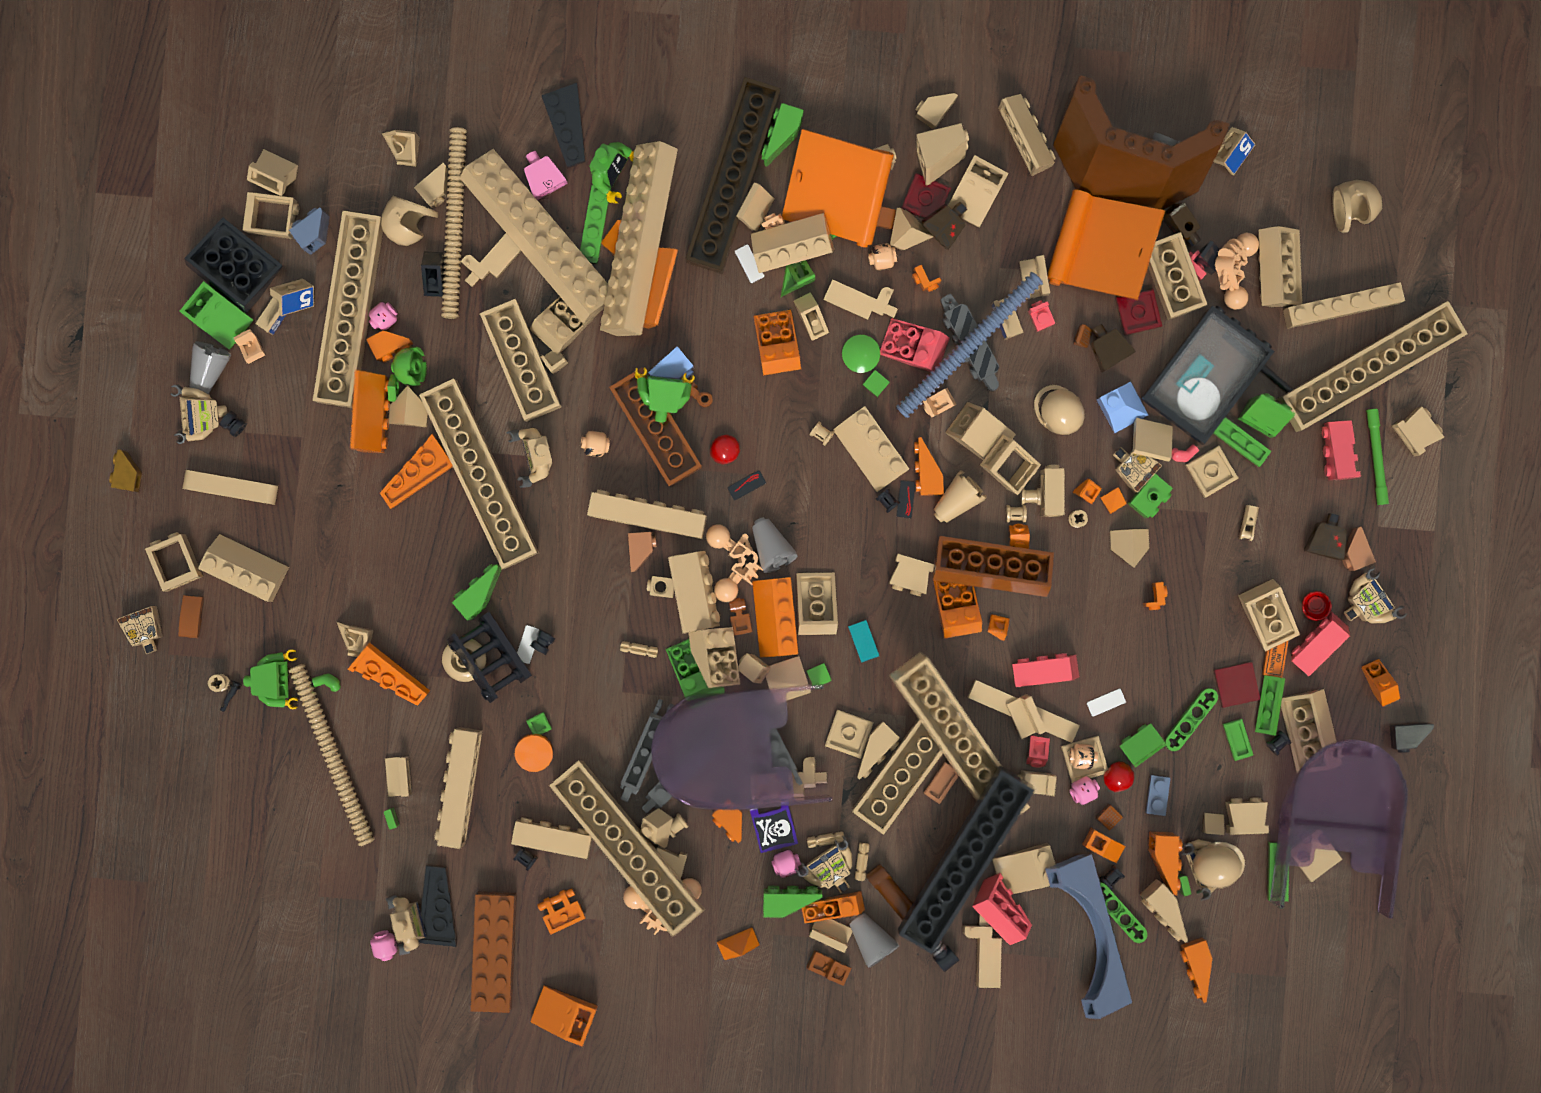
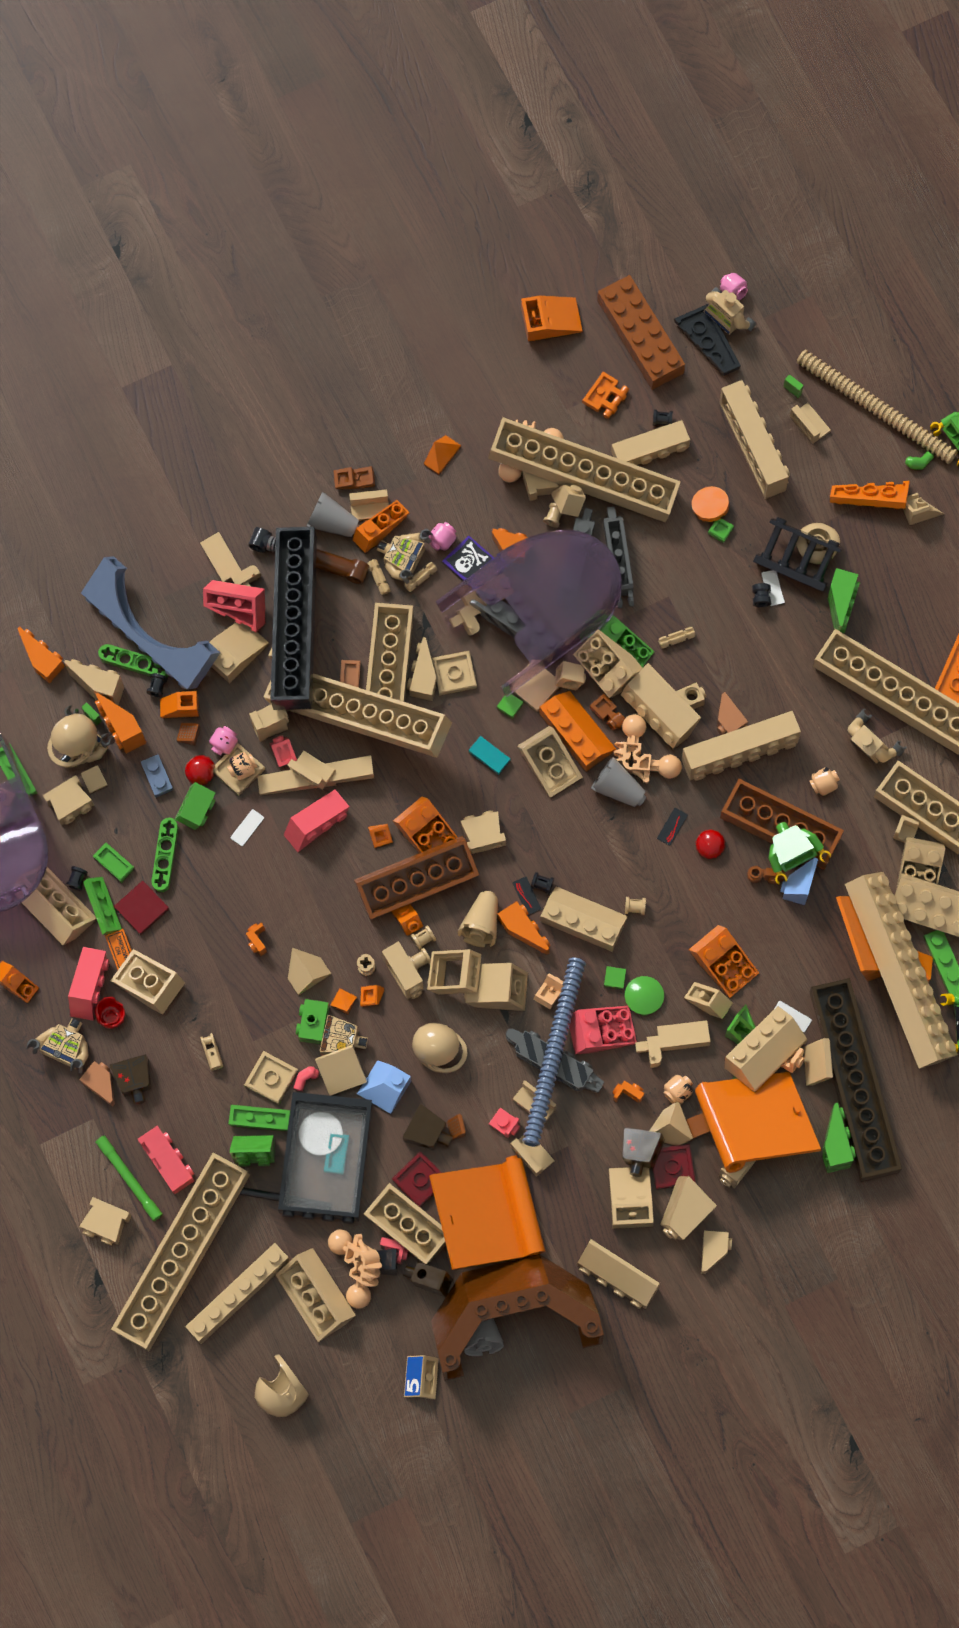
camera: 155 degrees right, 15 degrees down
bright green slope [764,885,822,918] -> none

